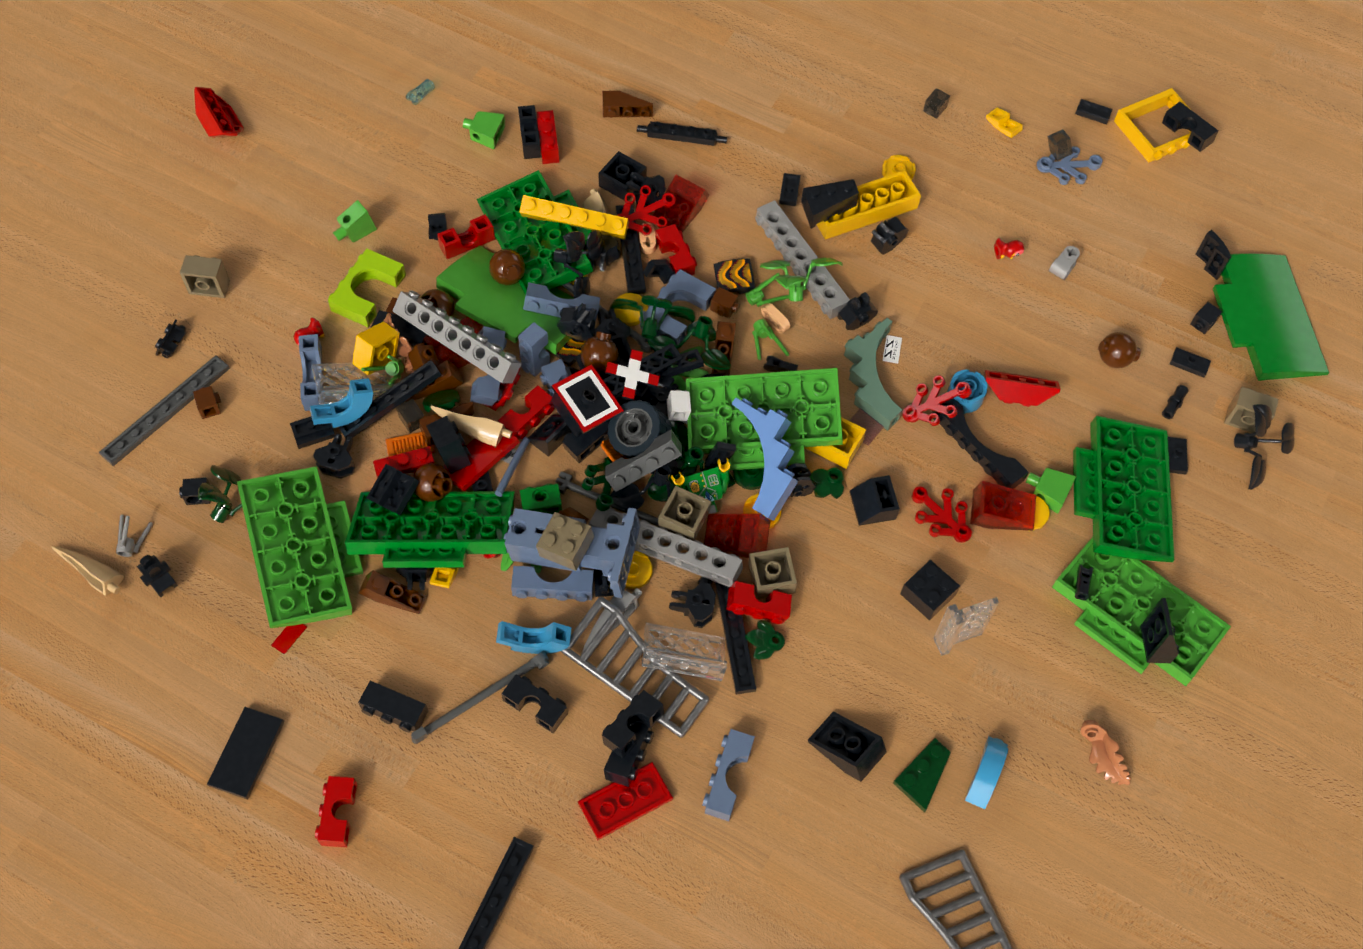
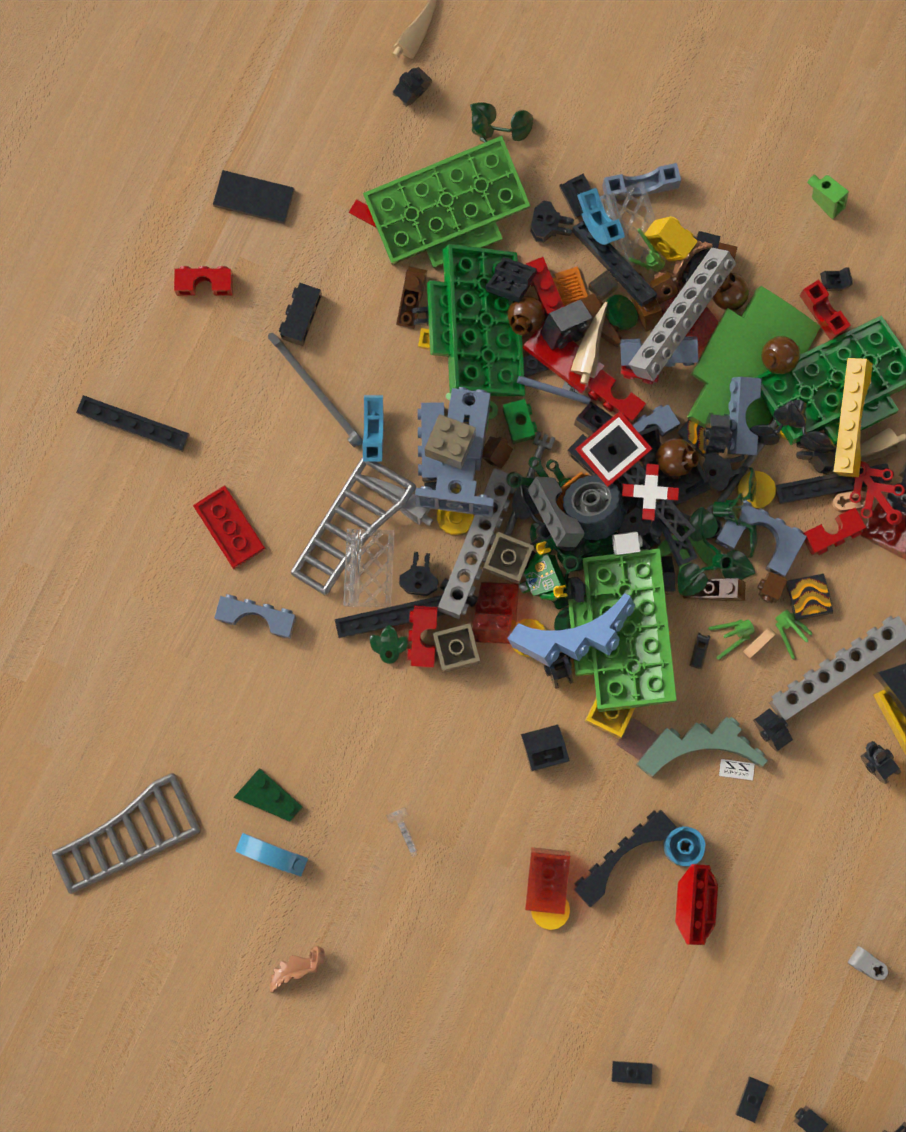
camera: 90 degrees right, 20 degrees up
dark grey tile [99,355,230,466] -> none
light grey plant [116,515,153,557] -> none
black hinge [155,319,186,358] -> none
black brick [179,478,211,505] -> none
dark tan brick [180,255,230,298] -> none
reddish brown brick [193,386,221,419] -> none
red animal [293,318,325,345] -> none
lime arch [328,248,406,327] -> none
black arch [501,674,568,734] -> none
sand blue arch [518,322,550,377] -> none
black arch [602,690,664,759] -> none
black brick [604,723,654,787] -> none
black bracket [643,259,675,284] -> none
bright green plant [760,257,843,301] -> none
black slope [808,711,887,782] -> none
dark green plate [810,467,844,499] -> none
black brick [900,560,960,621] -> none
red plant [902,375,972,426] -> none
red plant [911,486,972,543] -> none
red animal [994,238,1024,259] -> none
bright green torso [1026,468,1076,514] -> none
bright green slope [1052,537,1231,686] -> none
green slope [1073,416,1175,562] -> none
black bar [1075,564,1093,601] -> none
reddish brown brick [1098,332,1141,368] -> none
black slope [1140,598,1179,664] -> none
black pin [1162,385,1189,419] -> none

